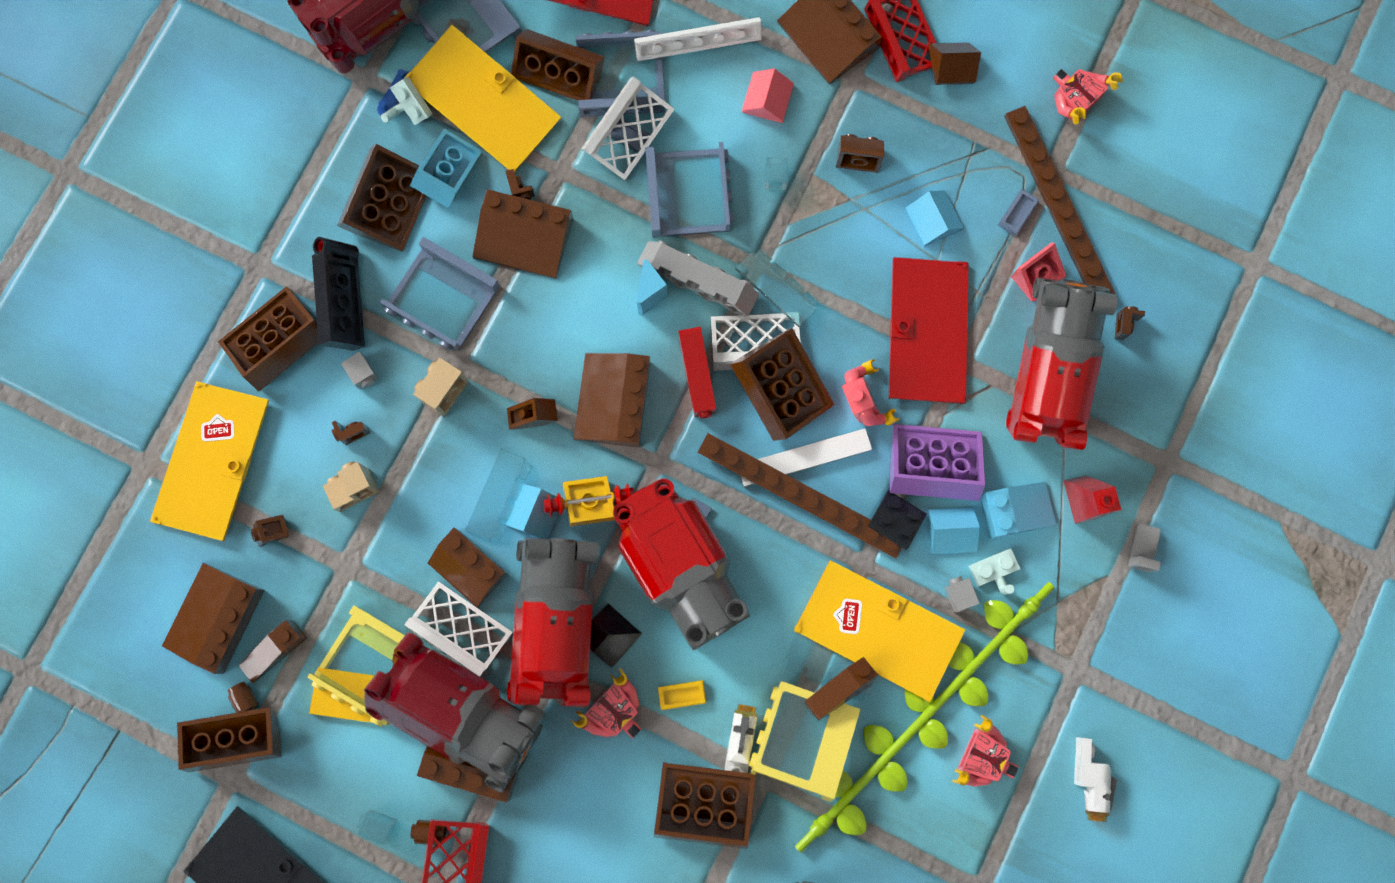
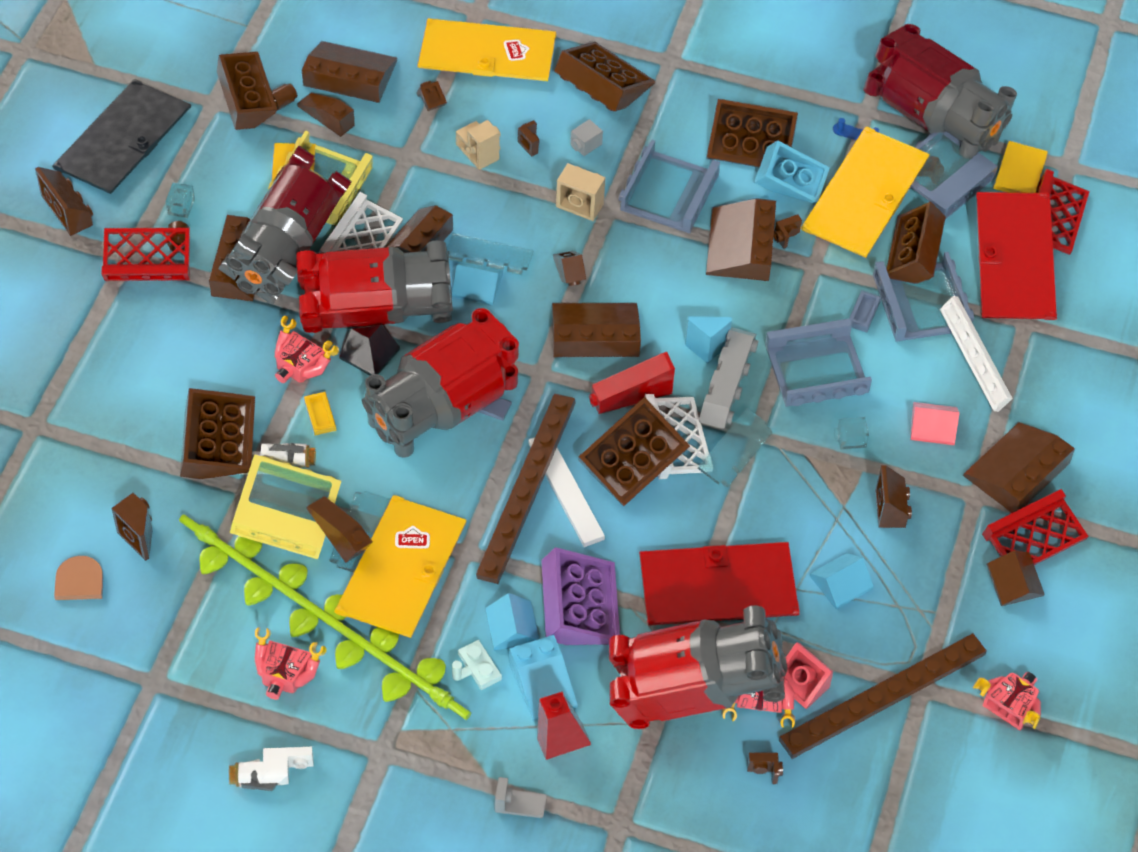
camera: 80 degrees right, 25 degrees down
black hinge [312,237,365,351] -> none
light aqua plate [381,76,433,125] -> none
yellow plate [543,476,634,527] -> none
white fence [582,77,674,180] -> none
coral torso [842,359,899,426] -> none
black plate [868,490,927,550] -> none
light grey brick [944,576,980,613] -> none
sand blue tile [998,188,1040,237] -> none

